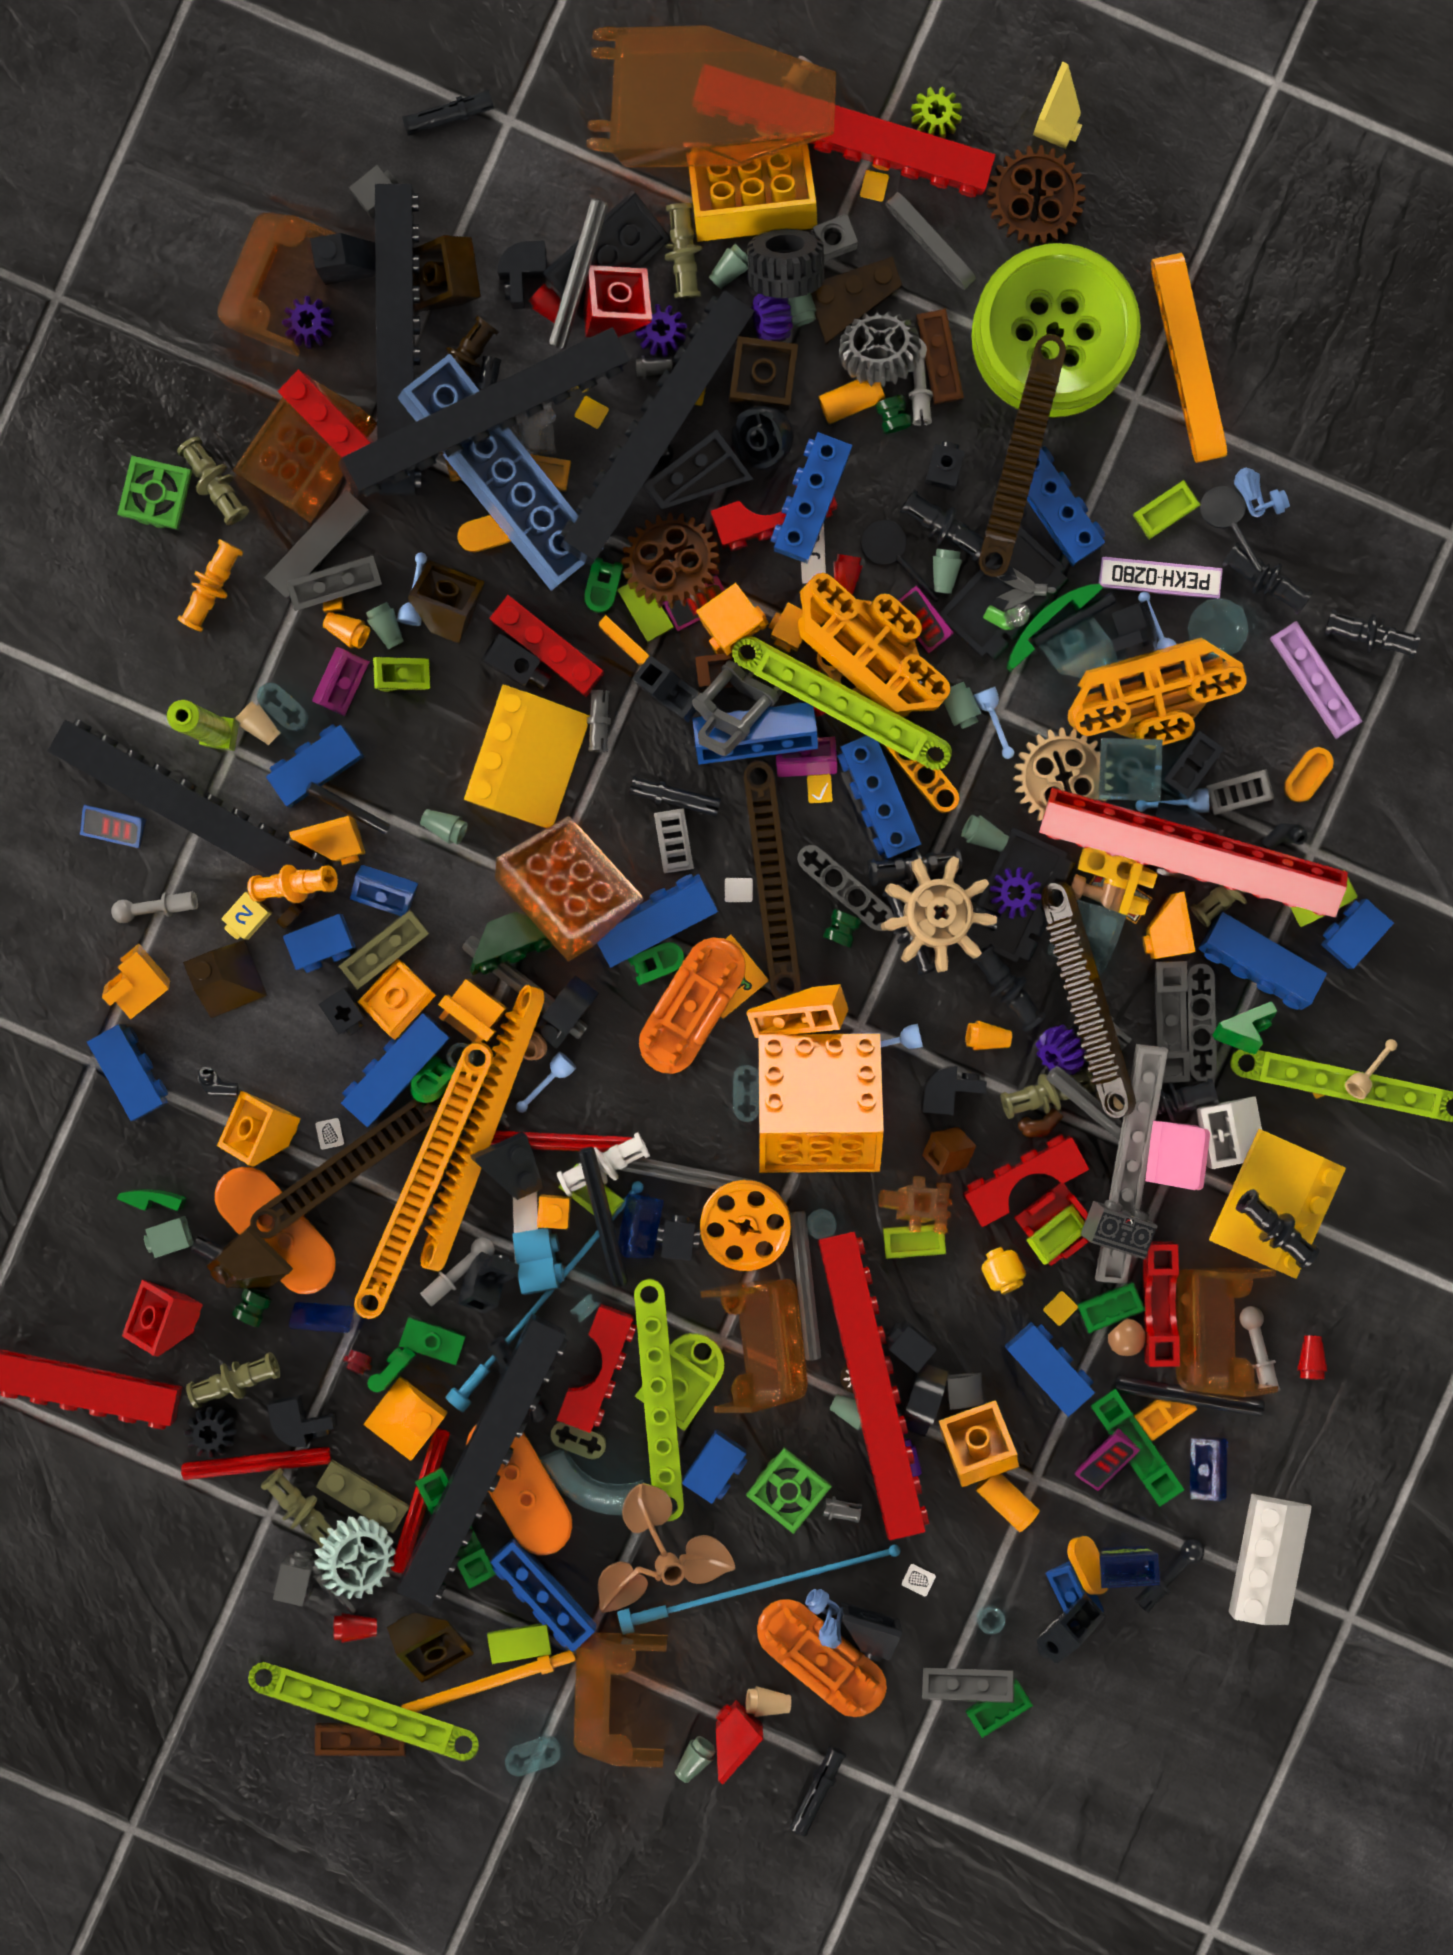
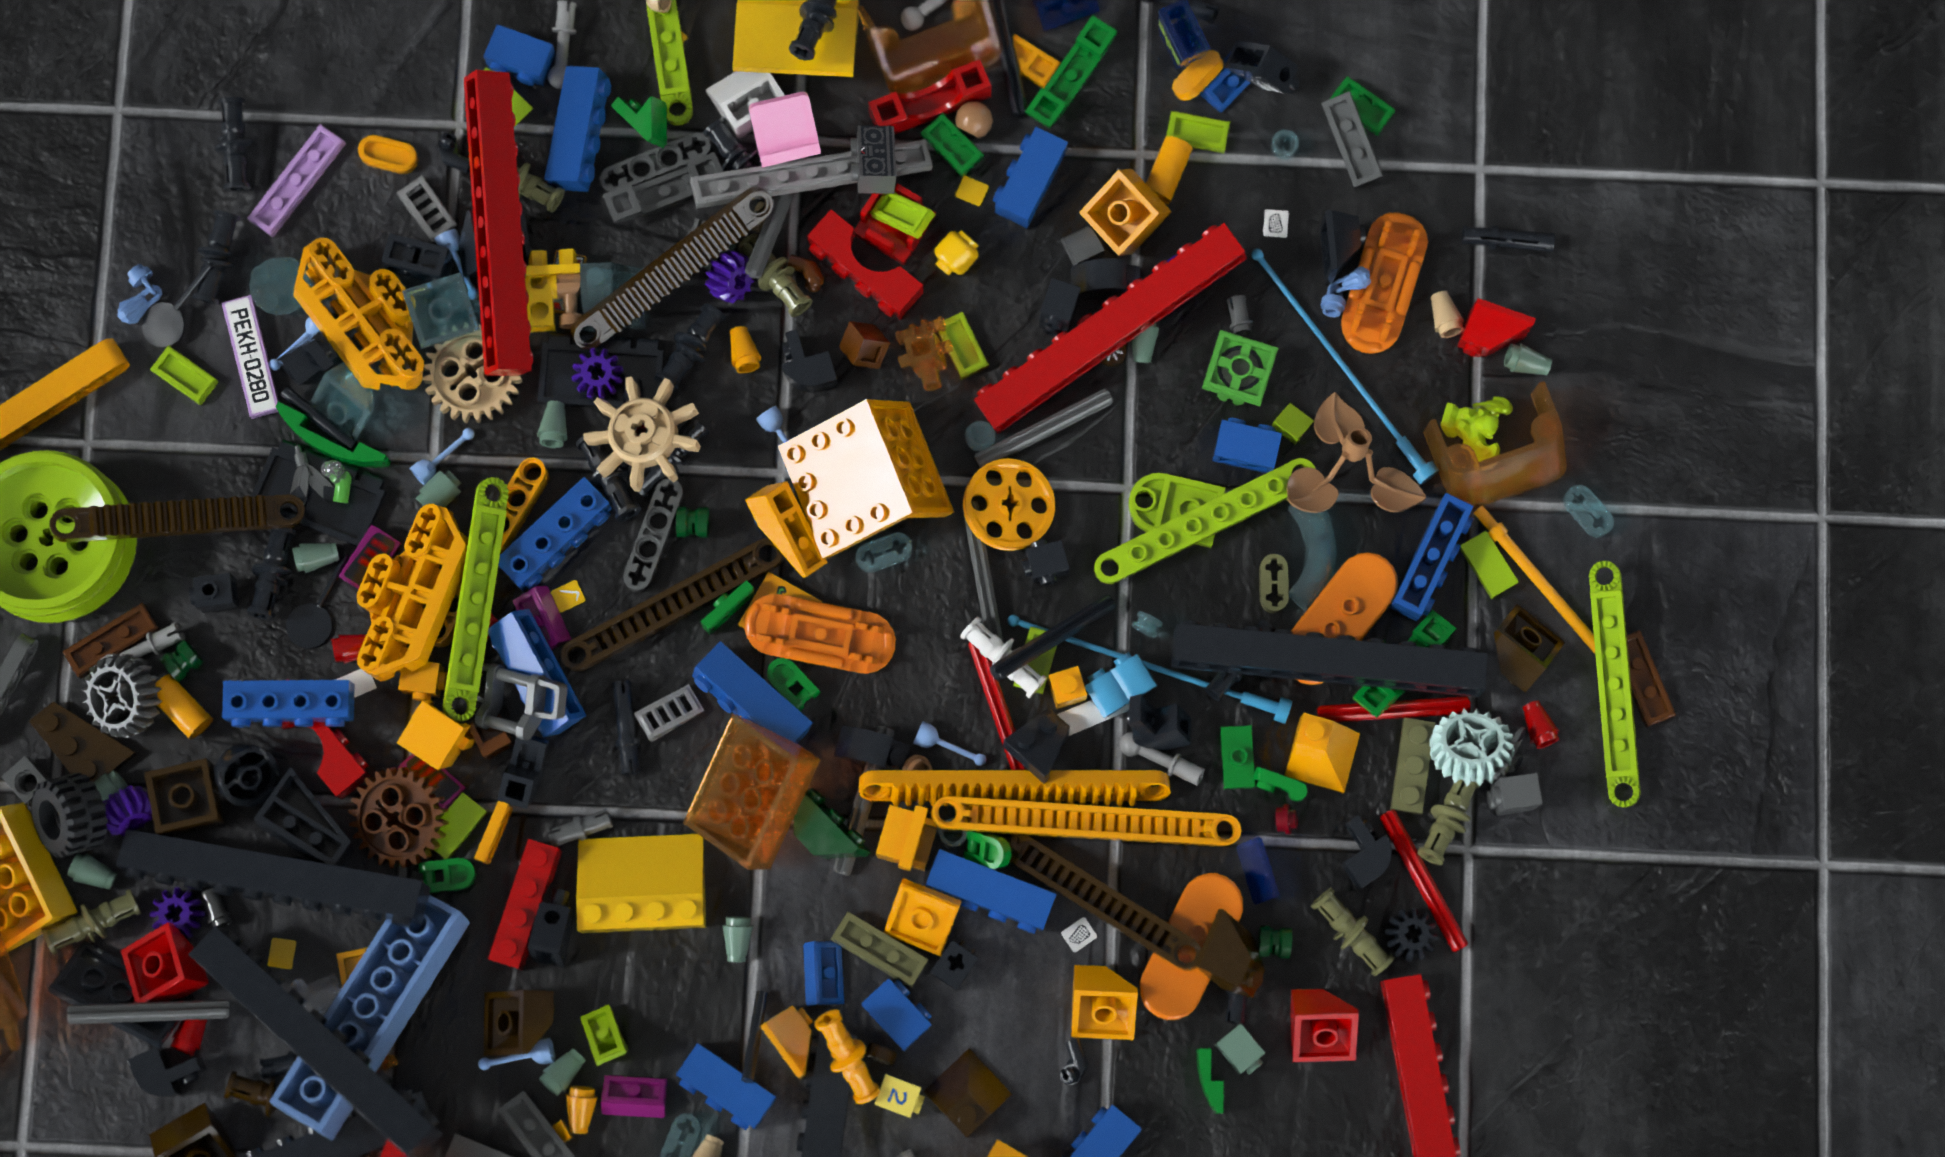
camera: 115 degrees left, 10 degrees down
light orange tile [457,515,511,553] -> none
red arch [557,1303,637,1433] -> none
clear blue slope [618,1194,664,1258] -> none
clear orange windscreen [700,1279,808,1413] -> none
white sticker [725,878,753,902] -> none
blue brick [1027,446,1105,567] -> none
slope [1075,1428,1140,1491] -> none
light orange slope [1142,892,1196,959] -> none
none -> light grey pin [548,1,577,89]
none -> green plate [701,580,755,635]
none -> lime tile [1167,111,1230,153]
none -> lime slope [1272,403,1314,445]
none -> lime animal [1440,396,1513,470]

